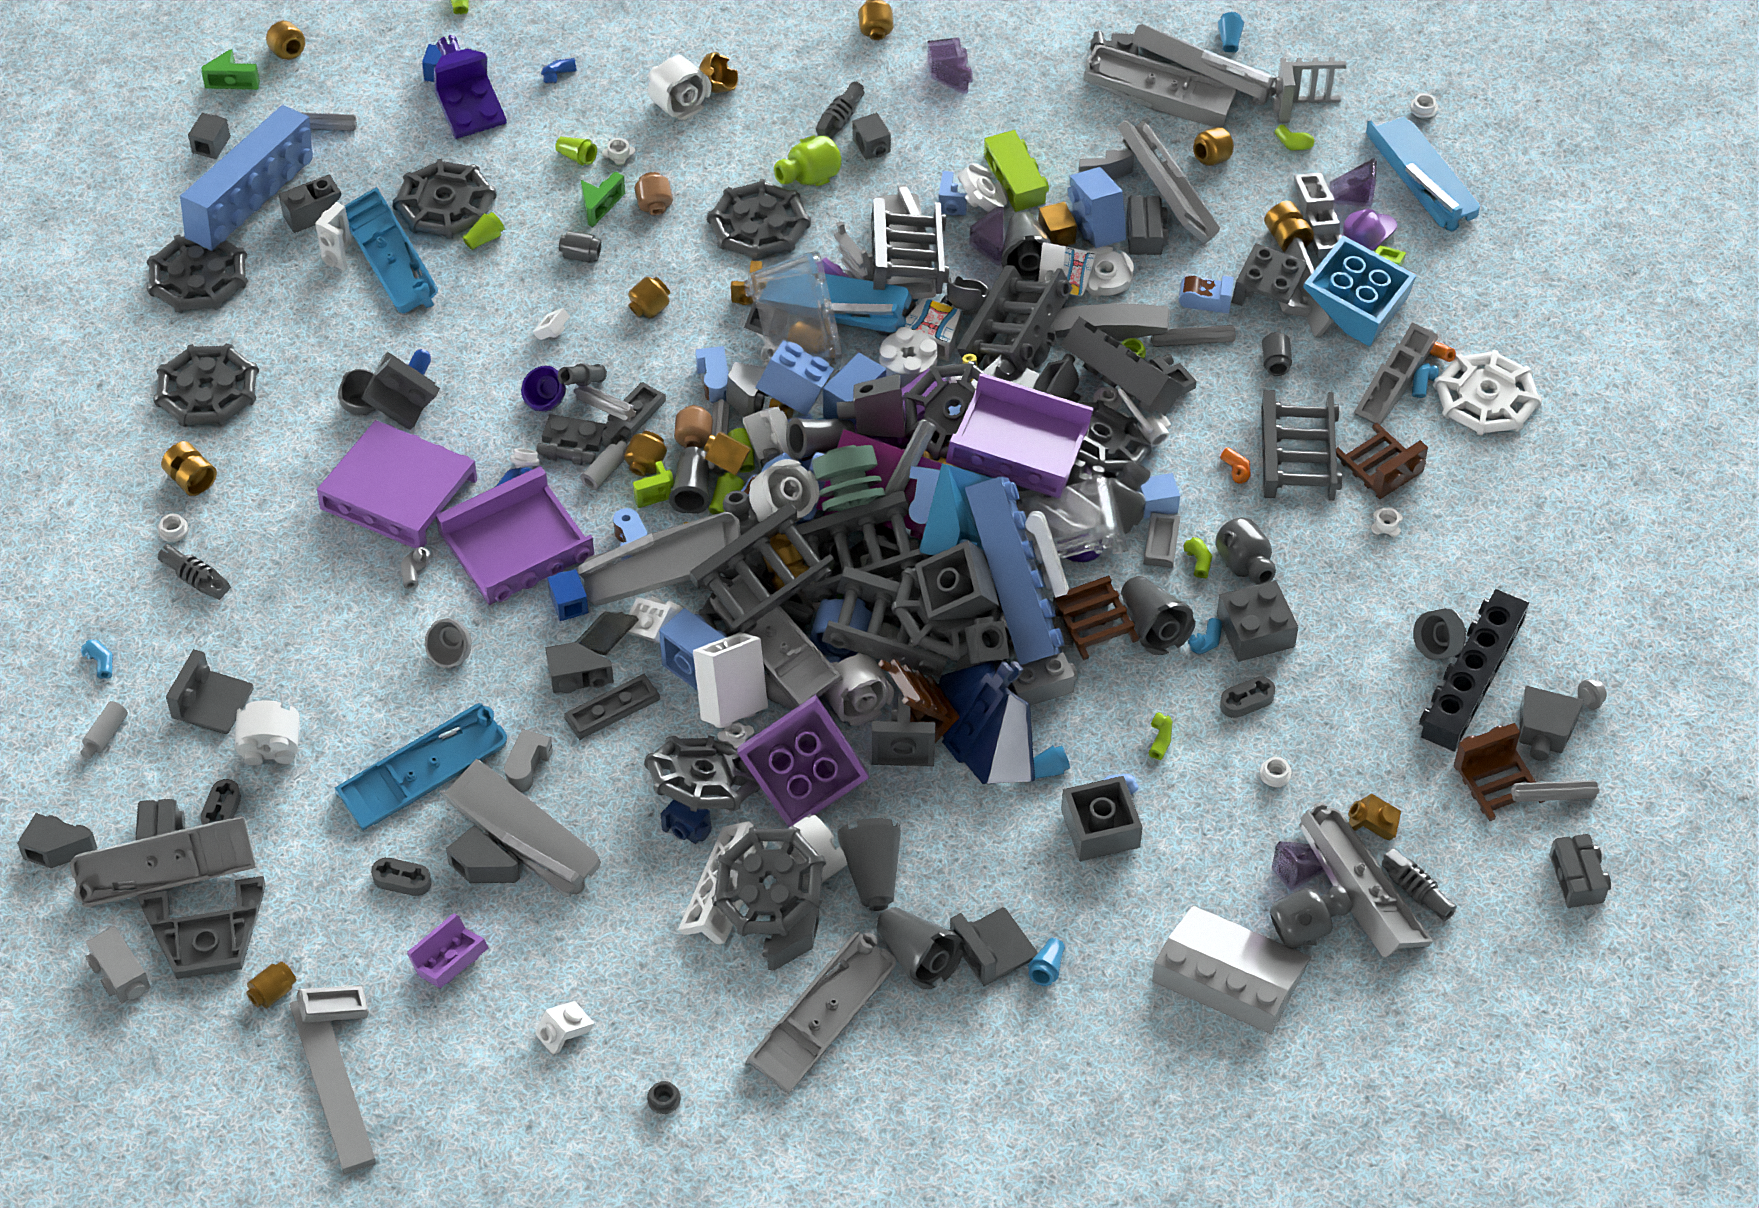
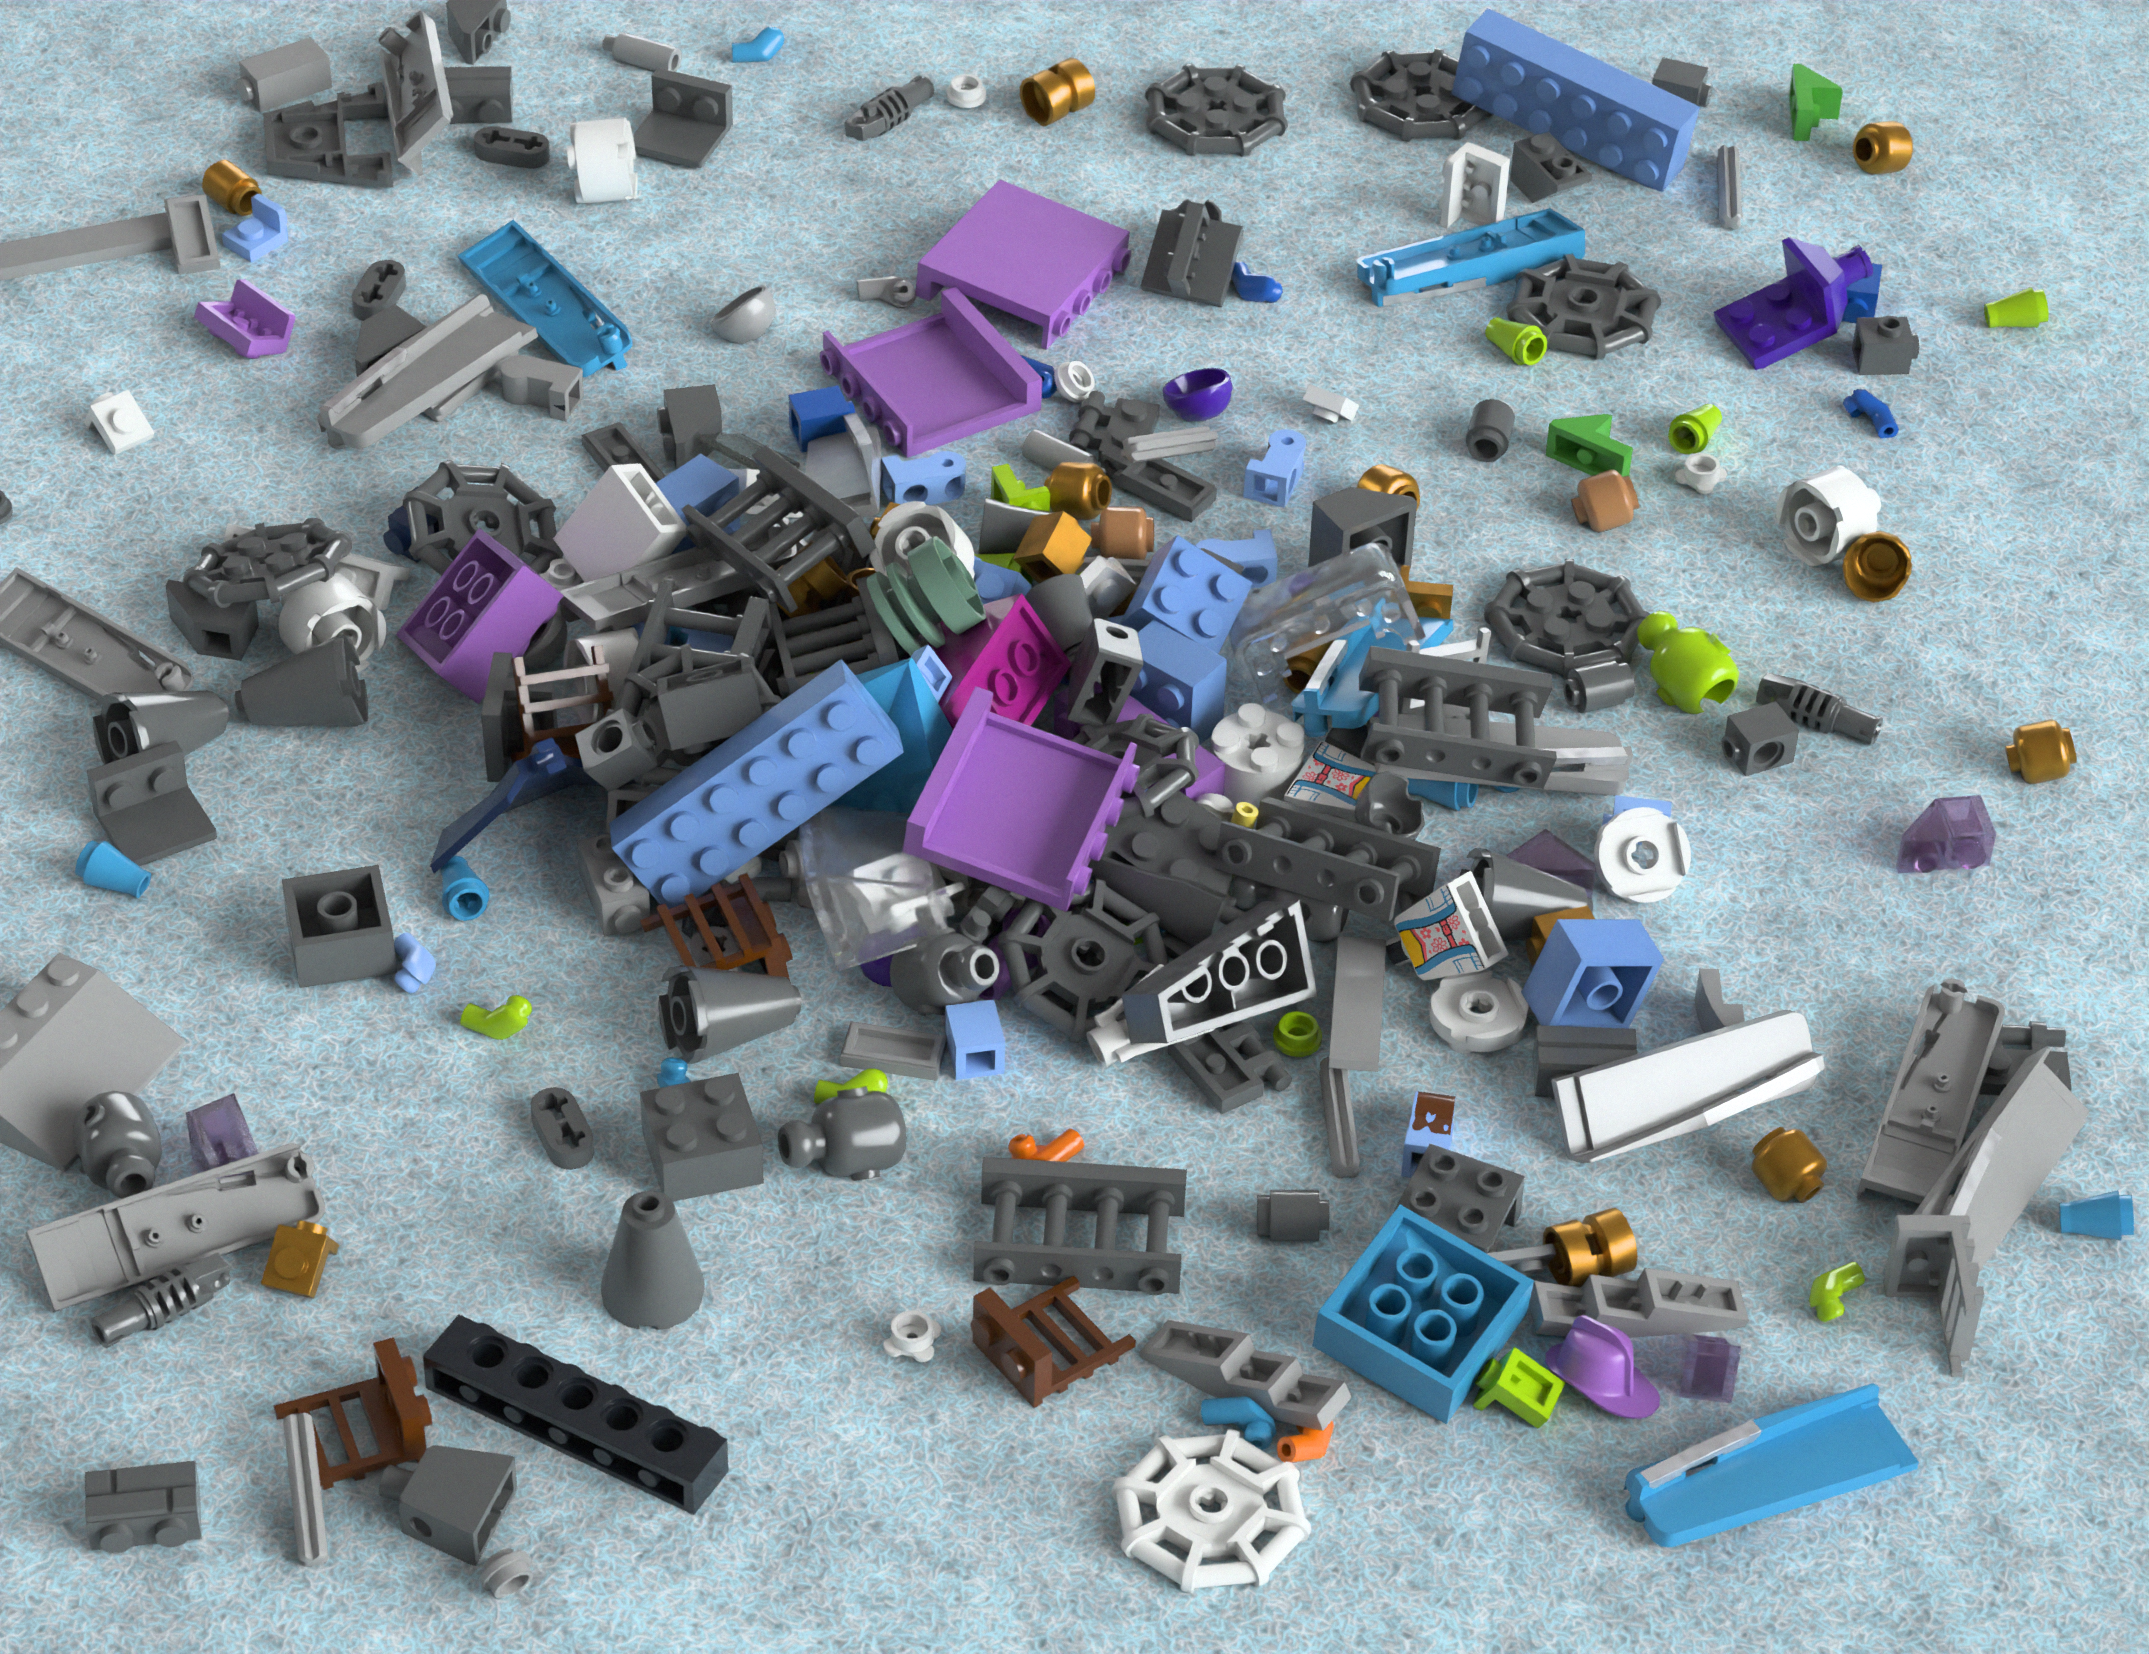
camera: 90 degrees right, 10 degrees down
dark grey pin [558,363,607,386] -> none
light grey axle [884,420,936,496] -> none
lime brick [984,129,1049,212] -> none
white plate [1025,511,1069,598] -> none
white plate [1260,757,1292,787] -> none
white plate [1410,93,1438,118] -> none
dark grey piece [1413,608,1467,660] -> none
none -> light blue bracket [222,193,288,262]
none -> dark grey cone [601,1191,705,1330]
none -> light blue leg [1243,429,1306,508]
none -> dark grey slope [1308,487,1417,589]
none -> dark grey brick [1563,660,1635,714]
none -> dark grey brick [1852,316,1919,375]

